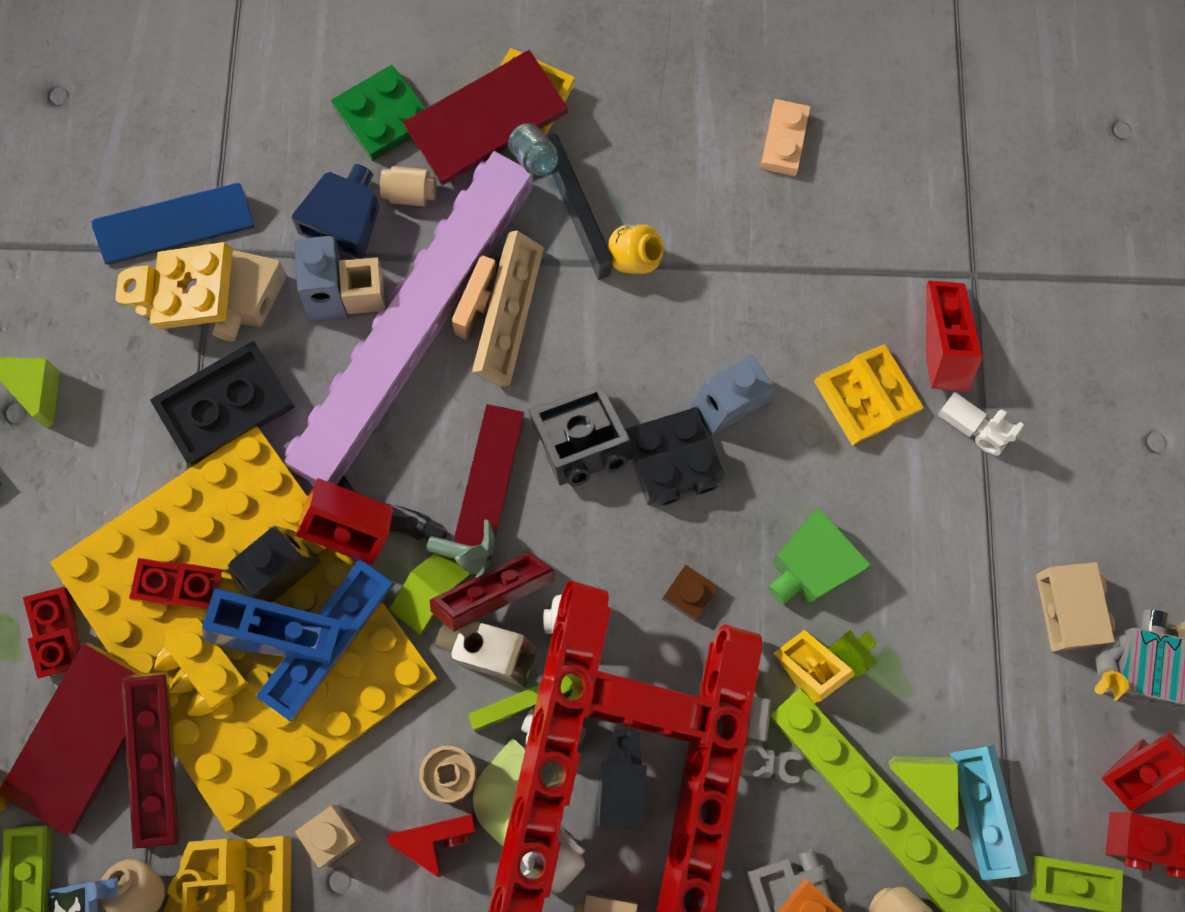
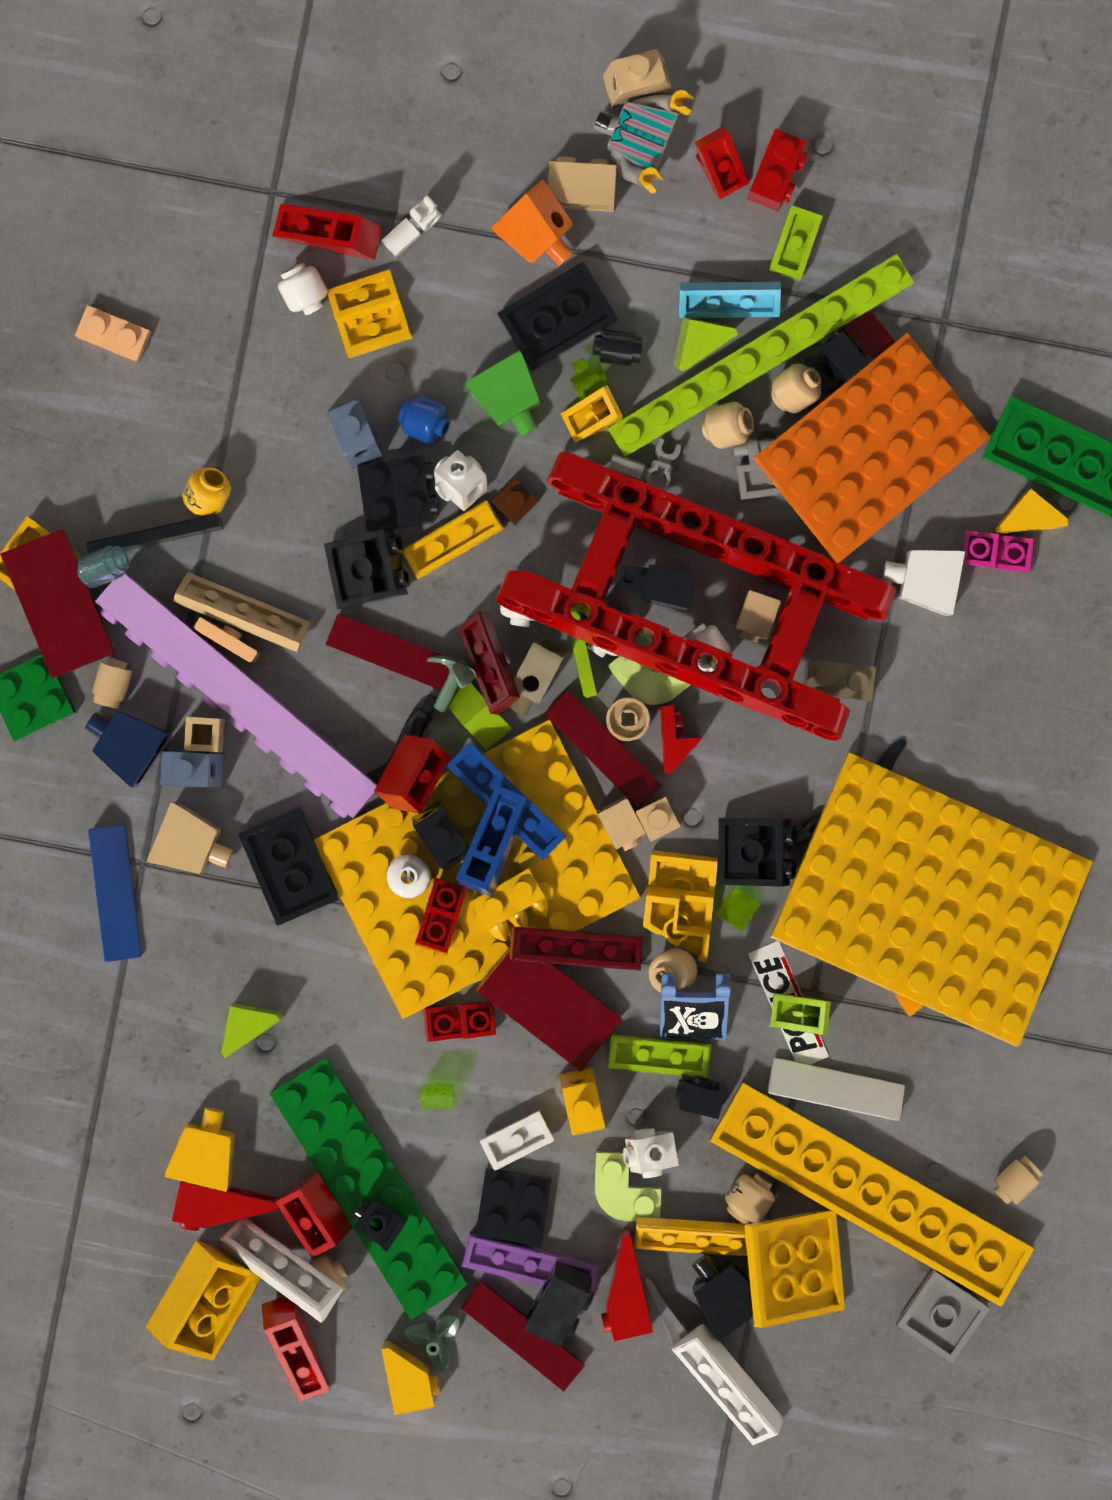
camera: 70 degrees left, 15 degrees up
yellow plate [116,242,233,329] -> none
none -> white head [278,262,328,315]
none -> white head [387,854,431,898]
none -> blue head [398,394,451,443]
none -> yellow tile [402,500,504,580]
none -> white brick [434,450,488,511]
none -> orange torso [491,179,573,266]
none -> black plate [497,261,618,372]
none -> dark red tile [545,691,662,809]
none -> black brick [593,329,642,366]
none -> tan brick [597,796,646,851]
none -> tan head [702,401,754,449]

